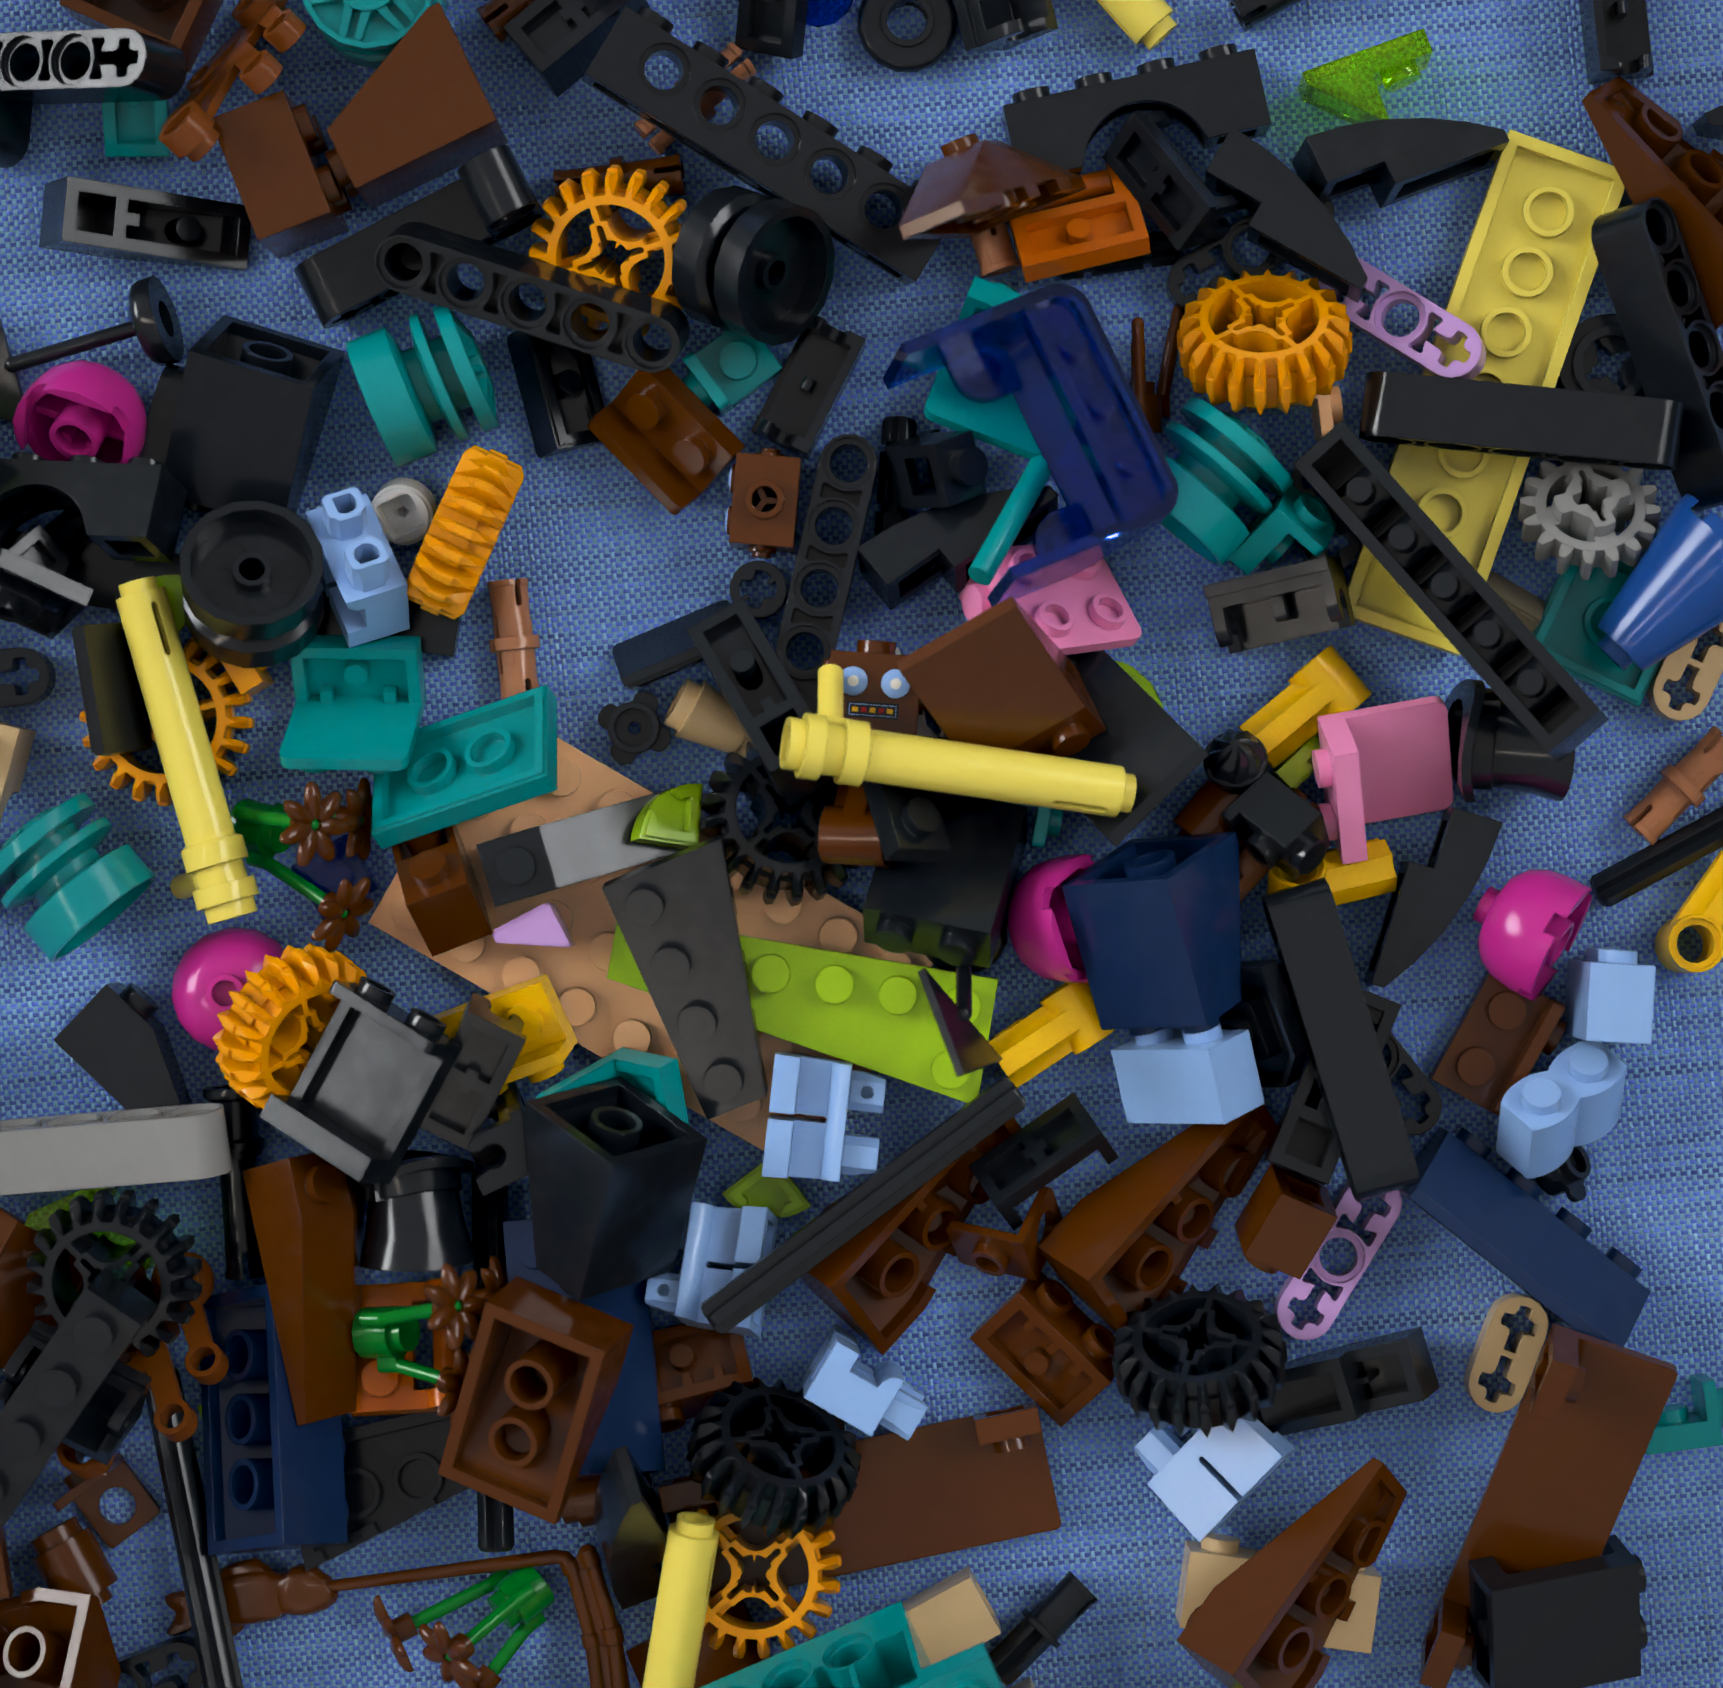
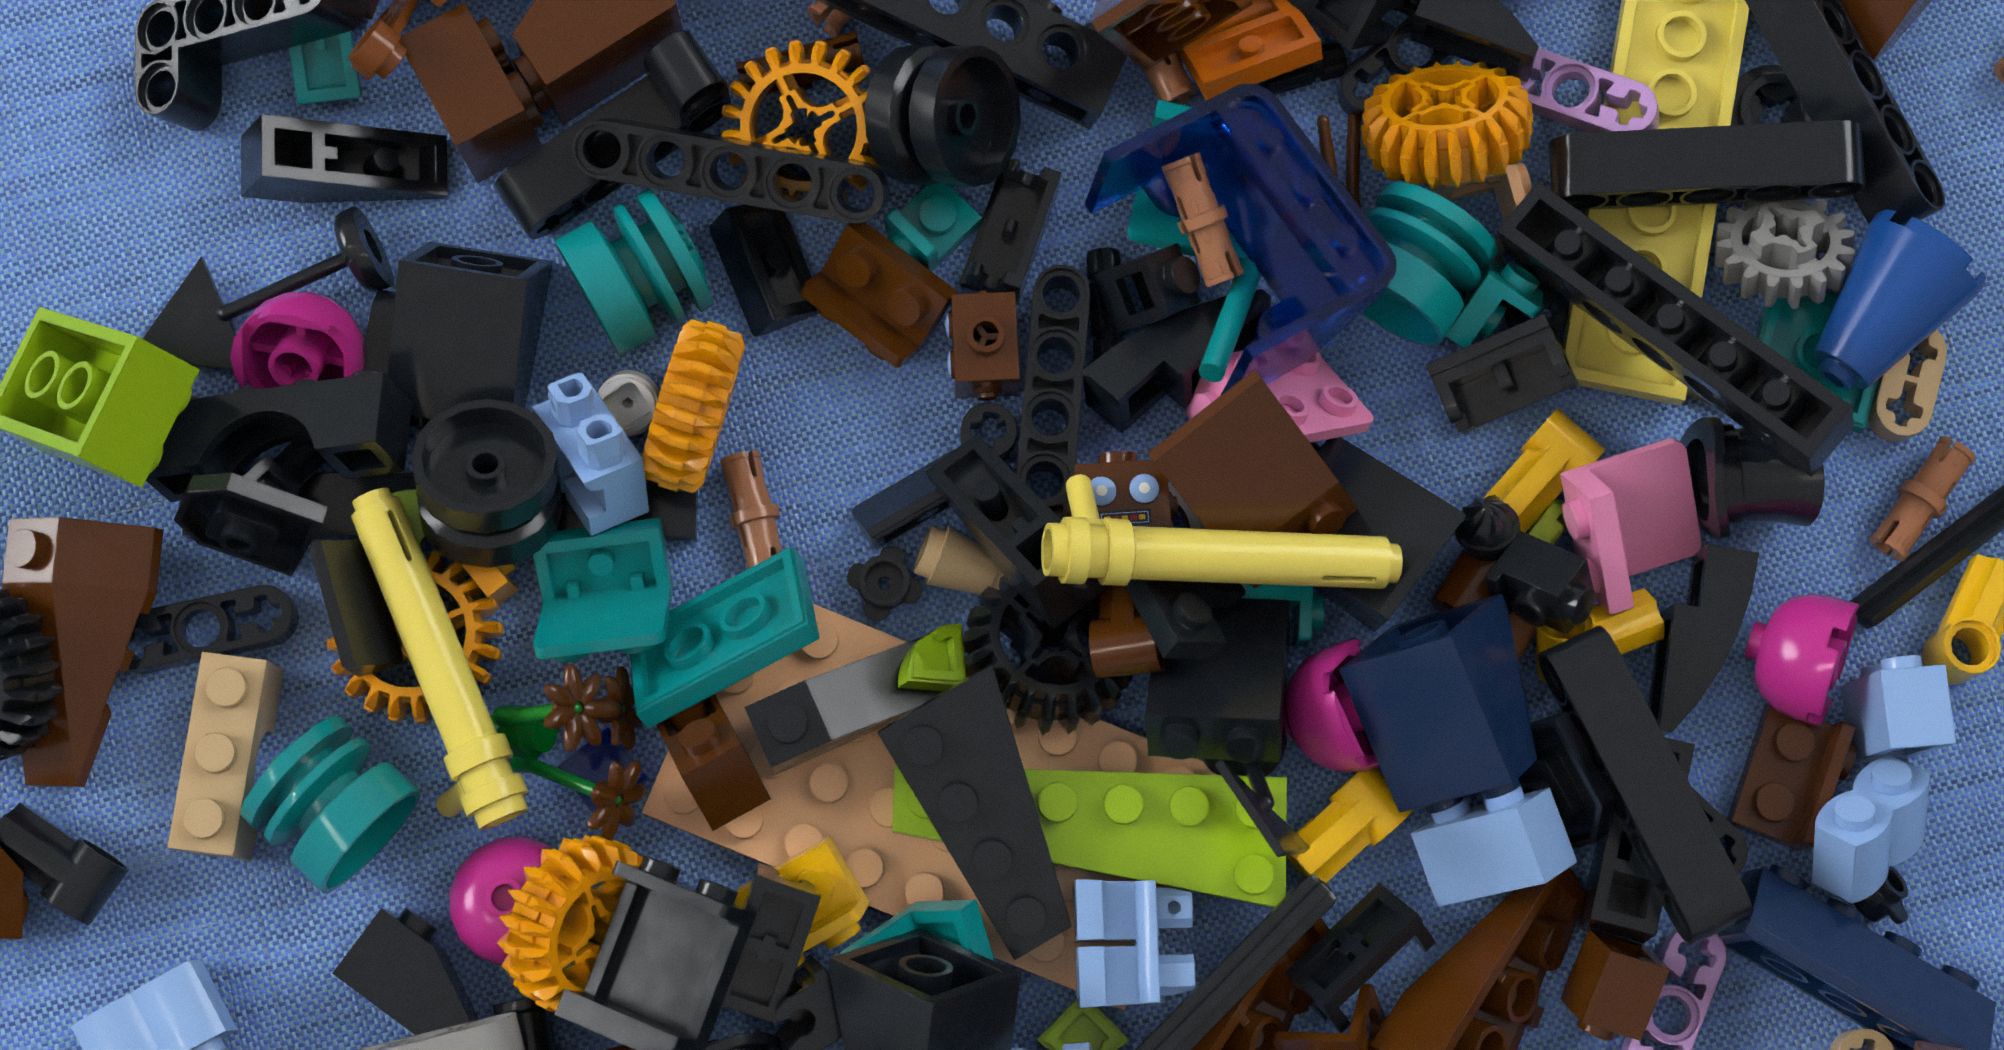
camera: 15 degrees left, 10 degrees down
lavender slope [492,902,575,947] -> none
none -> nougat pin [1161,152,1245,287]

